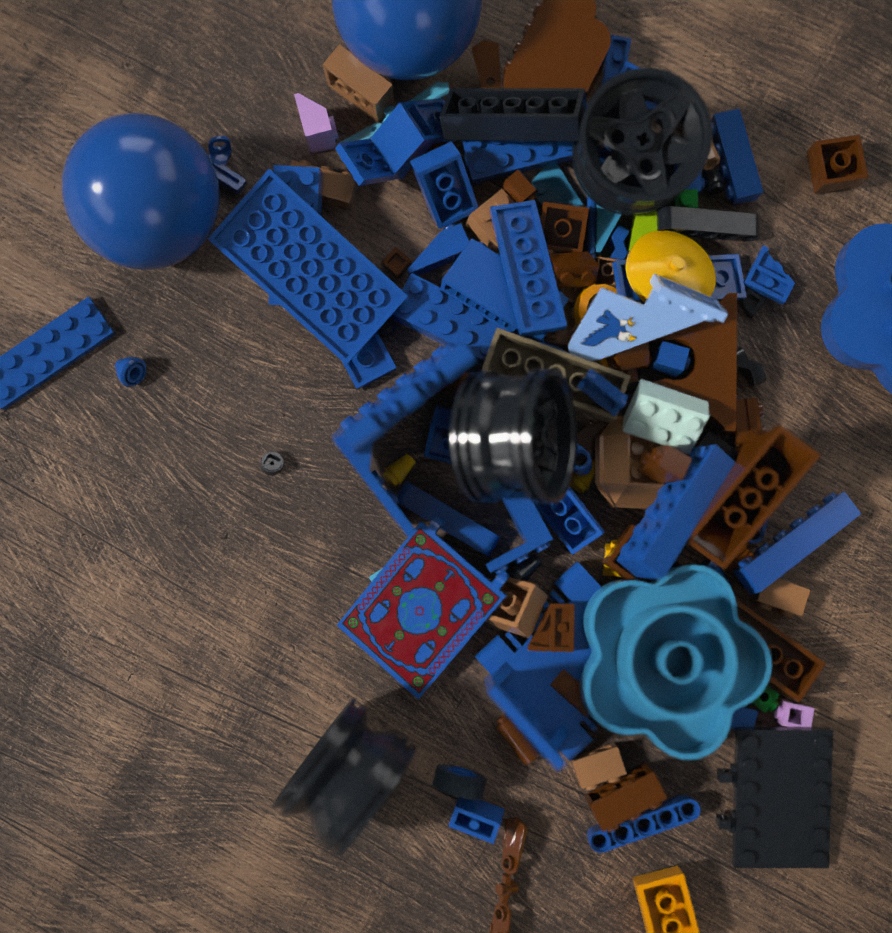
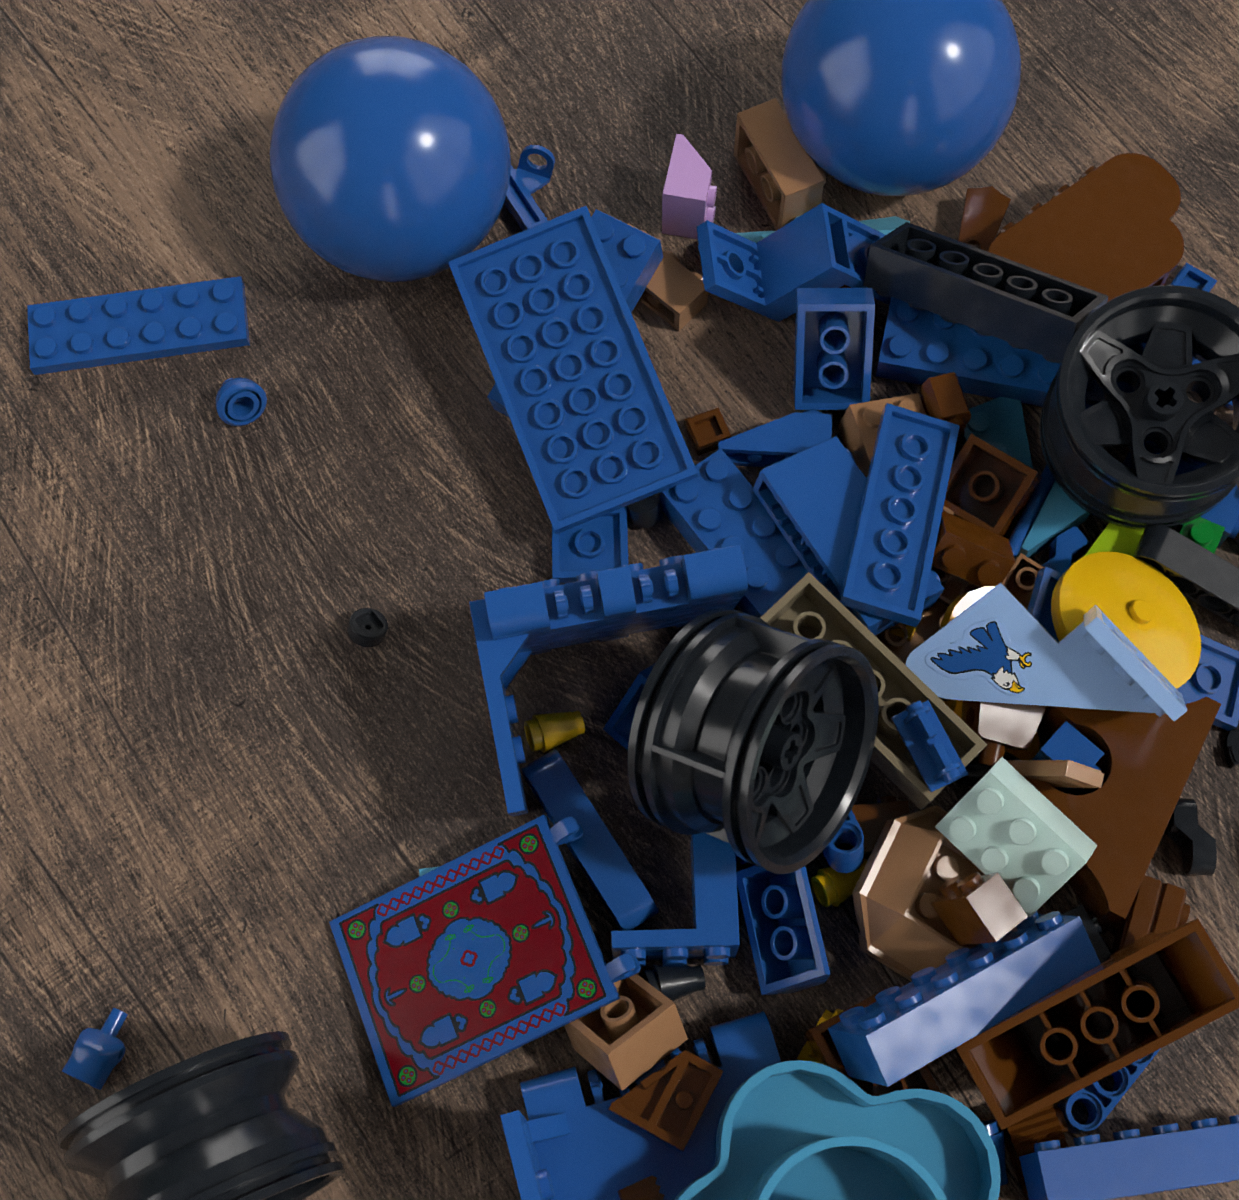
camera: 25 degrees right, 15 degrees down
none -> blue piece [62,1007,128,1090]
none -> medium nougat tile [1006,760,1104,788]

